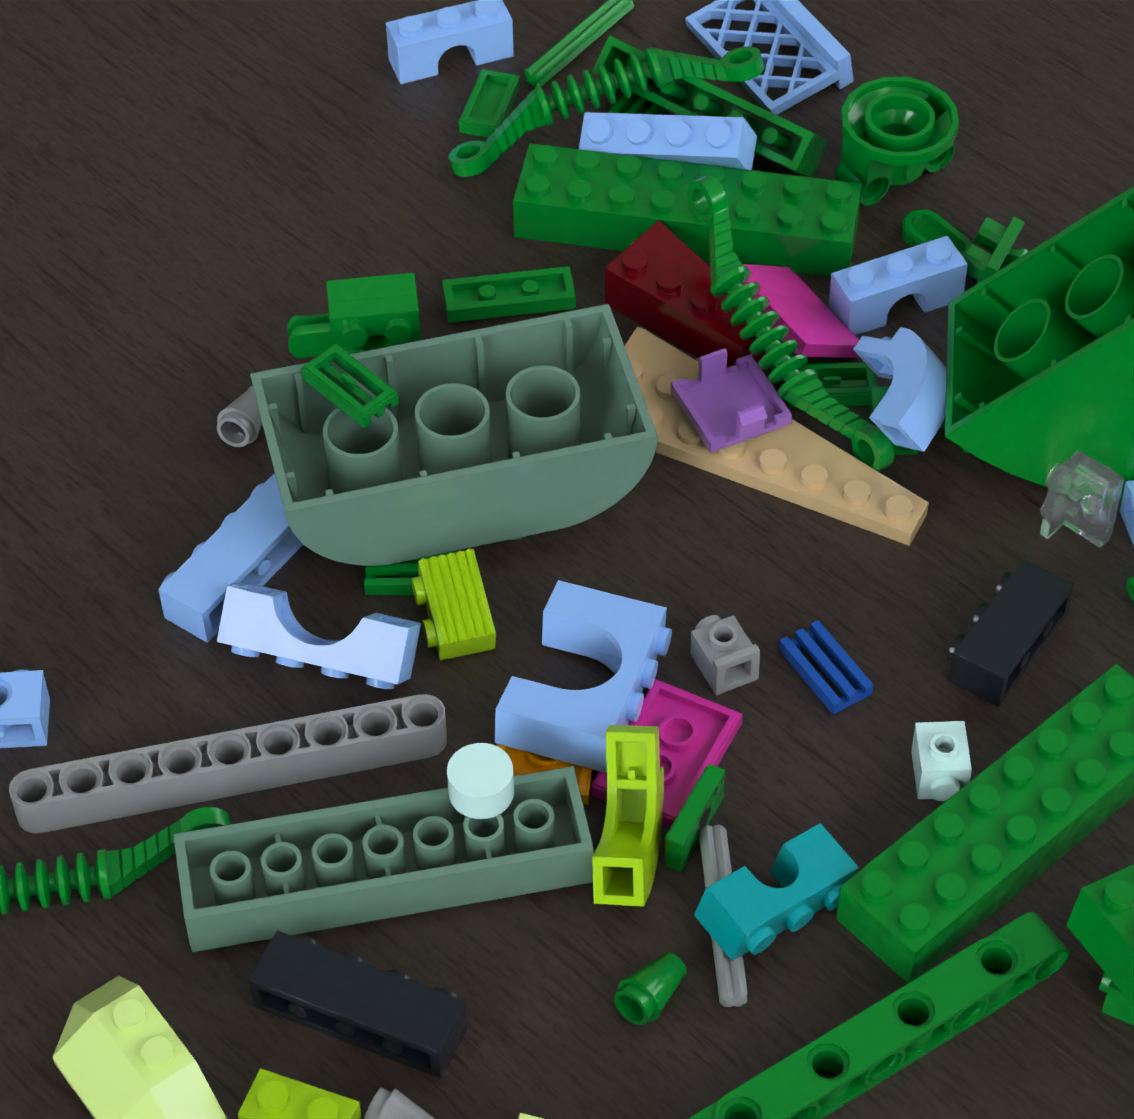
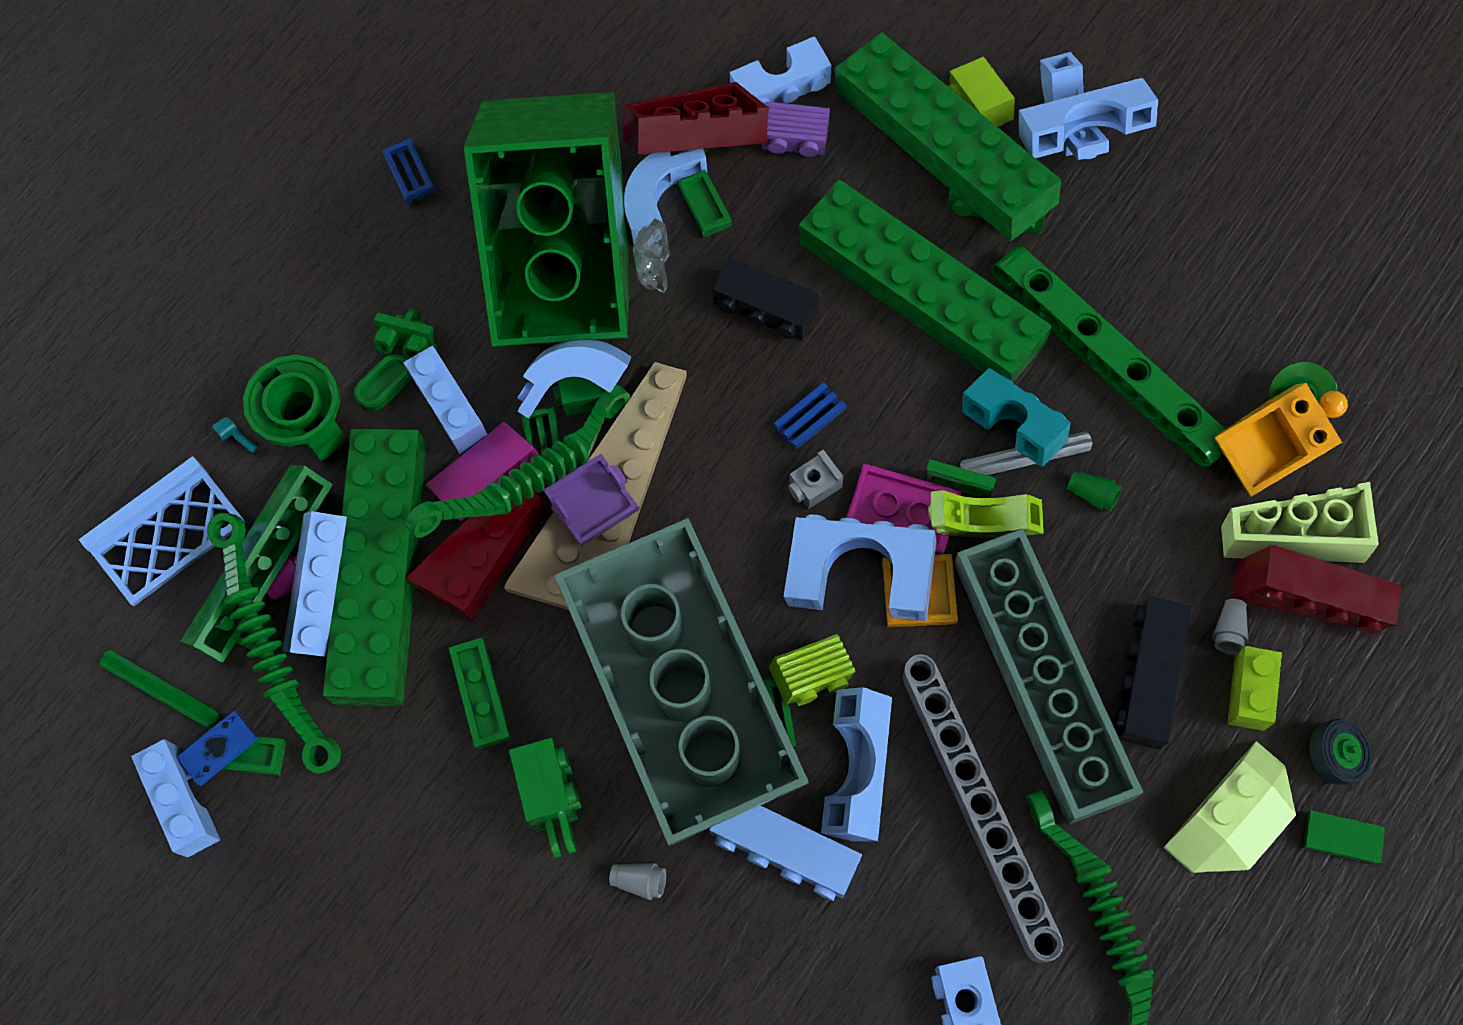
camera: 95 degrees left, 20 degrees up
green tile [301,344,399,428] -> none
light aqua piece [447,743,514,819] -> none
light aqua brick [911,721,972,801] -> none
none -> blue tile [177,710,258,786]

